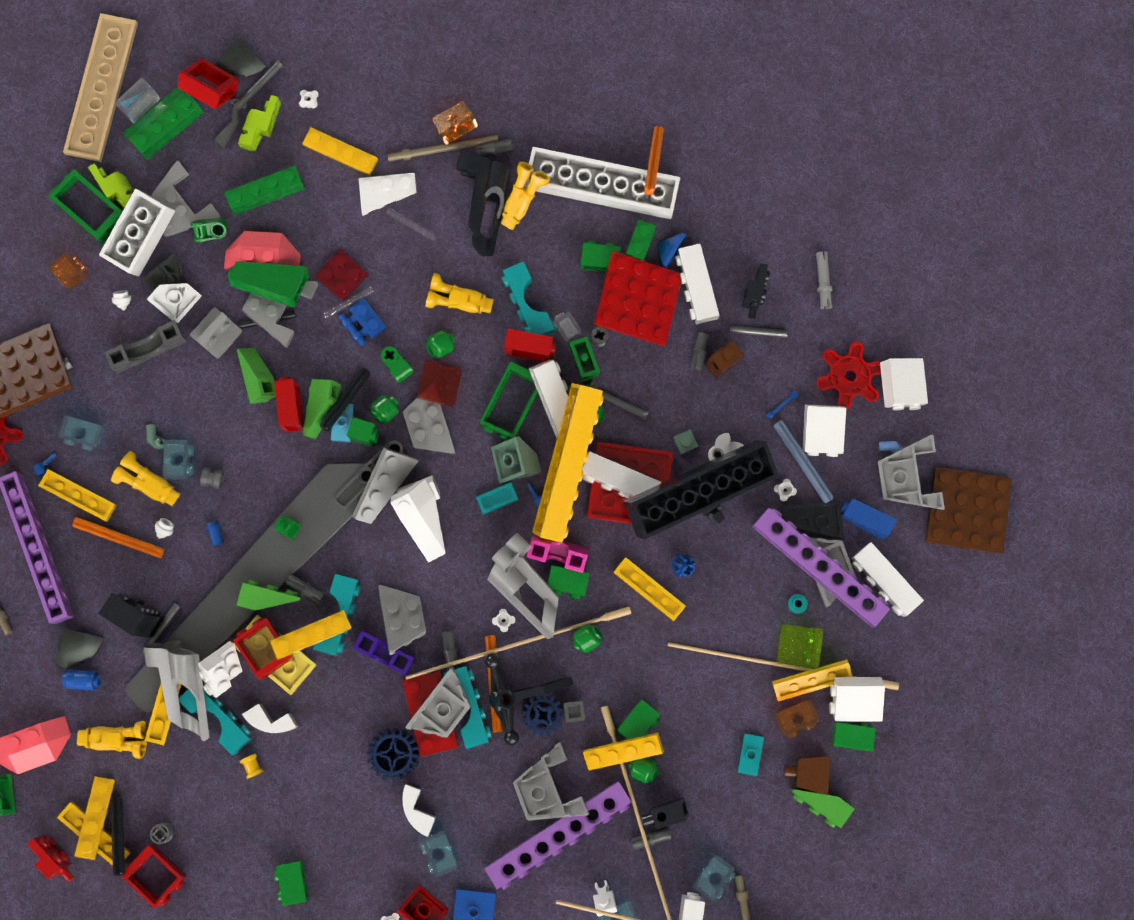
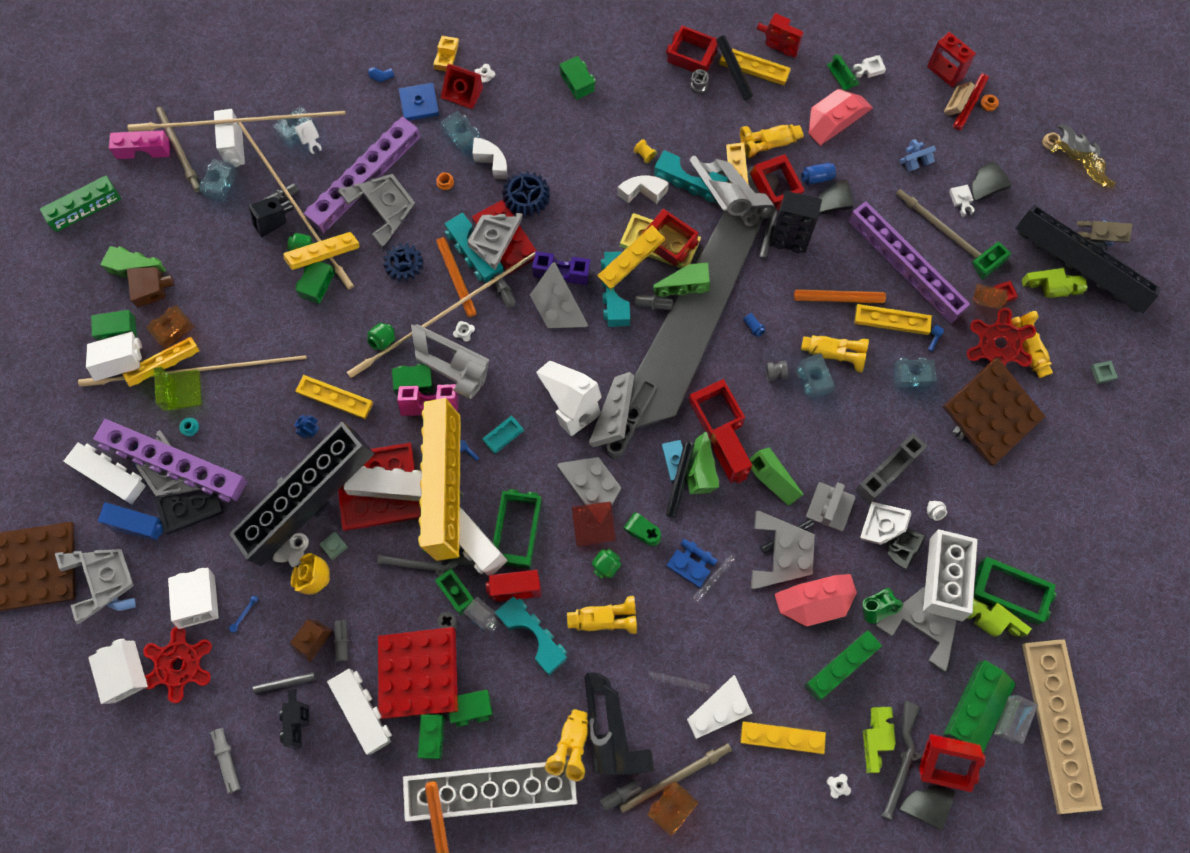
camera: 165 degrees right, 10 degrees down
clear orange brick [48,253,88,290] -> none
yellow plate [74,776,115,860] -> none
sand green arm [146,424,166,450] -> none
white plate [155,518,174,539] -> none
white plate [198,641,242,698] -> none
green slope [228,262,309,308] -> none
green piece [274,515,302,540] -> none
dark red plate [315,249,368,302] -> none
green brick [347,417,380,448] -> none
green head [370,395,399,423] -> none
black piece [485,653,573,746] -> none
sand green slope [491,436,541,484] -> none
dark grey tile [563,701,585,723] -> none
blue slope [656,233,686,269] -> none
teal plate [737,733,764,776] -> none
sand blue axle [774,420,834,503] -> none
white plate [774,479,797,501] -> none
none -> green brick [40,175,122,232]
none -> yellow cylinder [291,553,330,595]
none -> orange plate [436,172,454,190]
none -> red window [689,379,745,439]
none -> red window [749,154,805,210]

